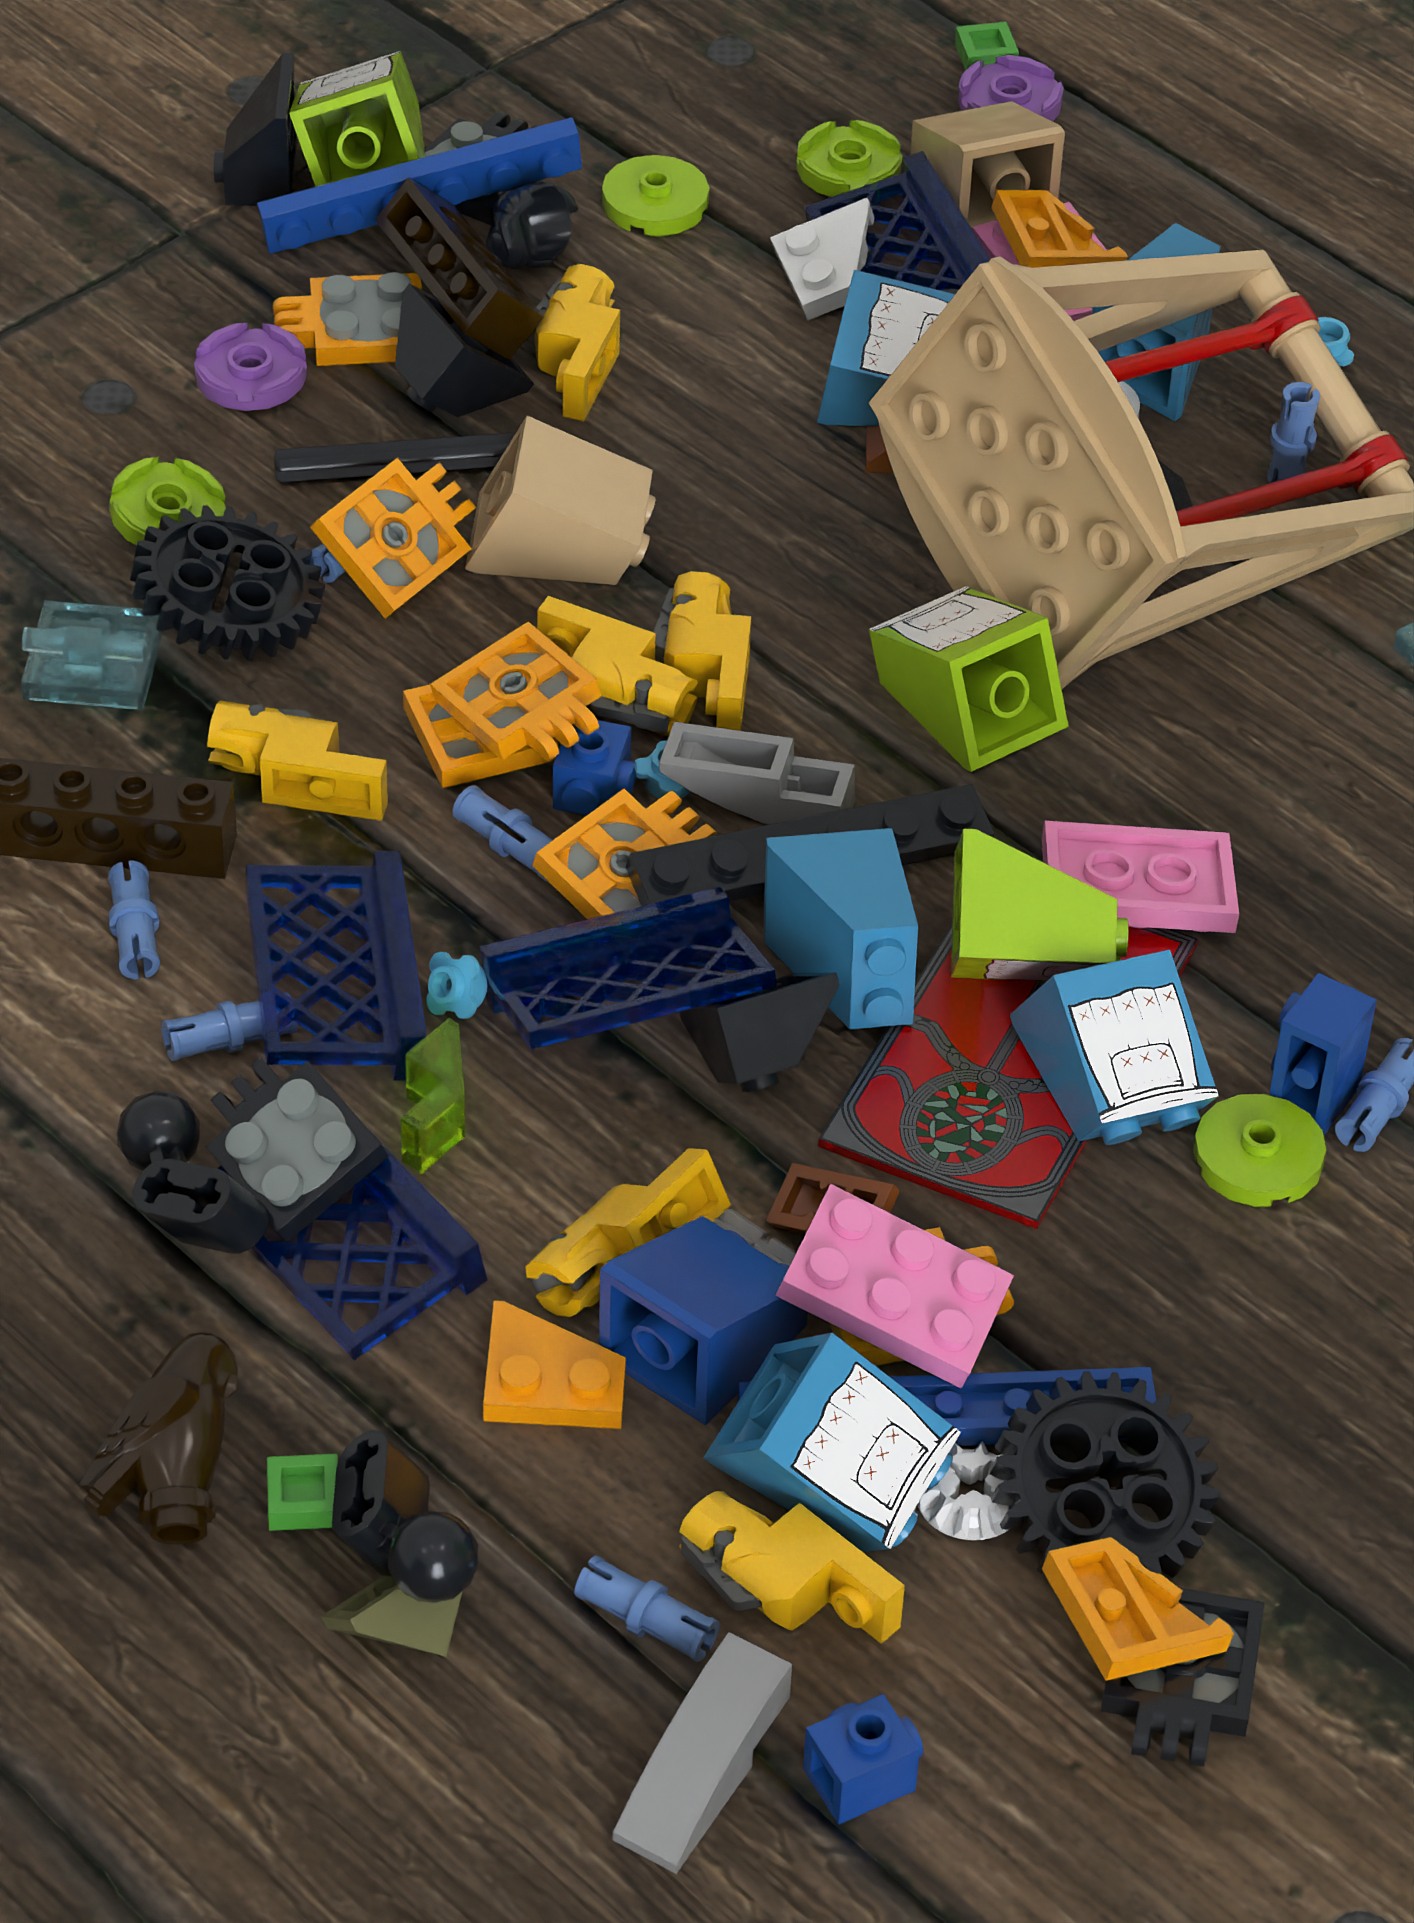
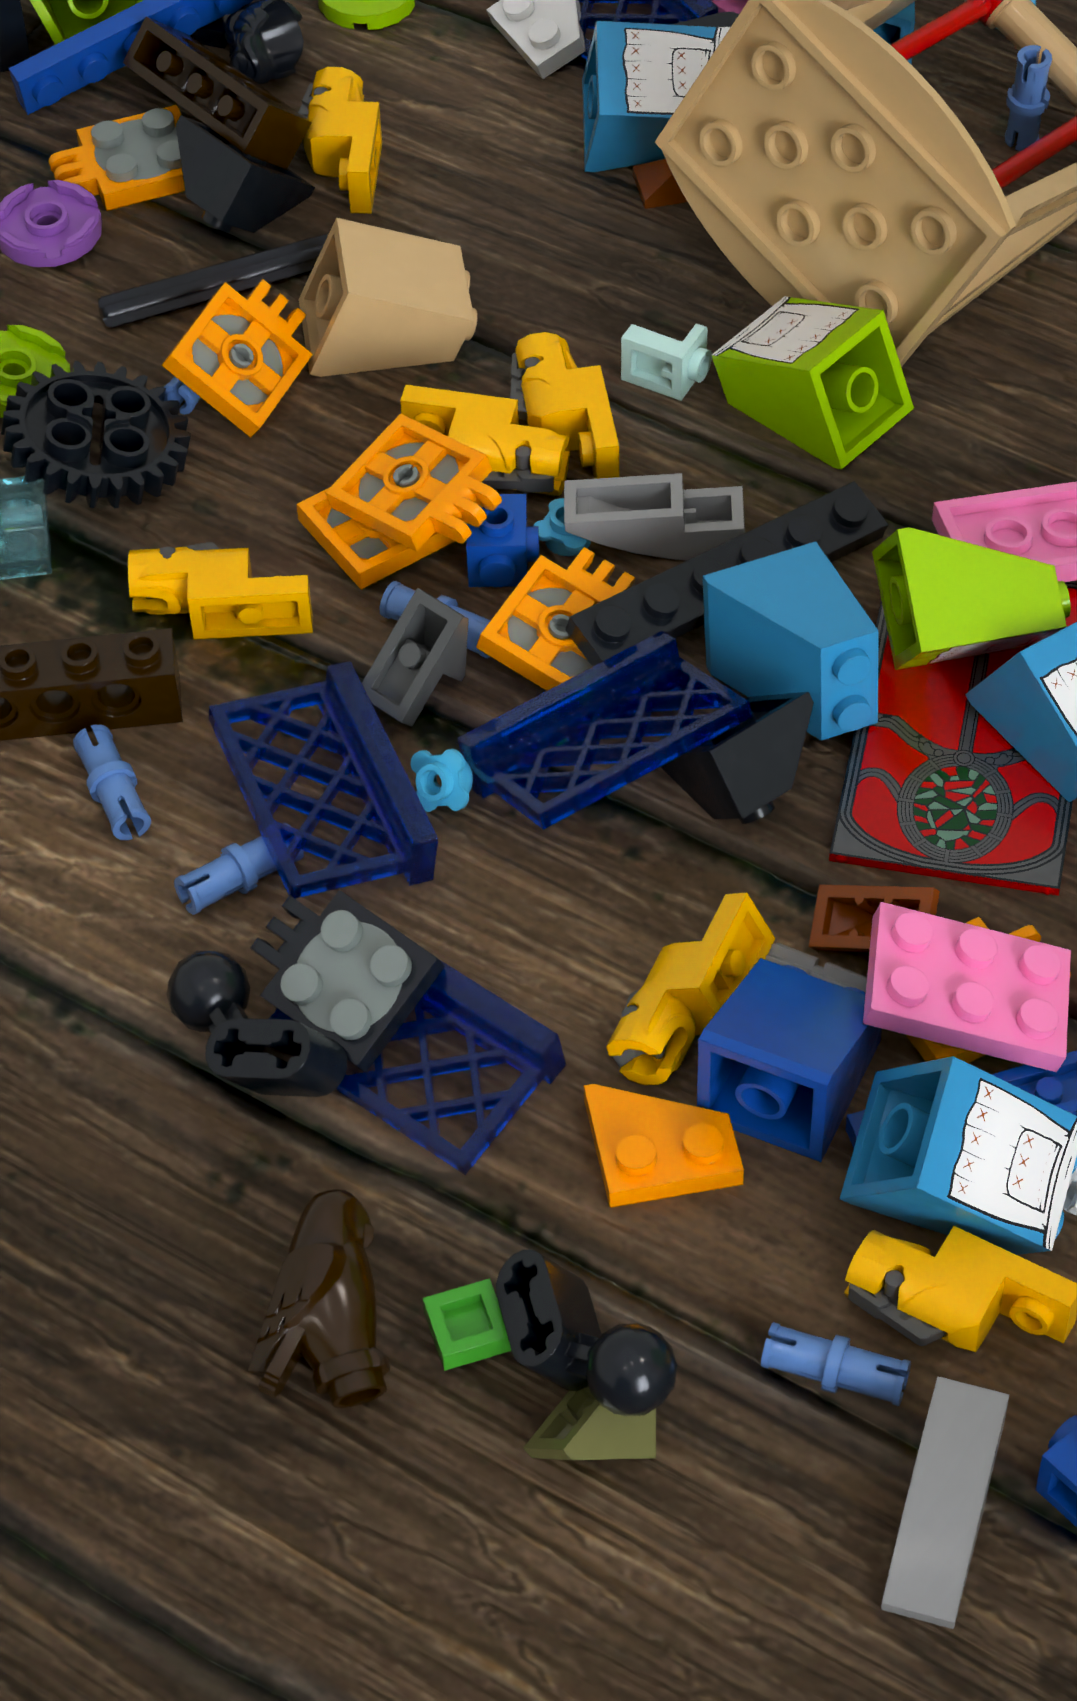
camera: 10 degrees left, 5 degrees up
clear neon green slope [401,1018,465,1174] -> none
none -> dark grey slope [356,588,469,727]
none -> light aqua bracket [621,323,712,401]

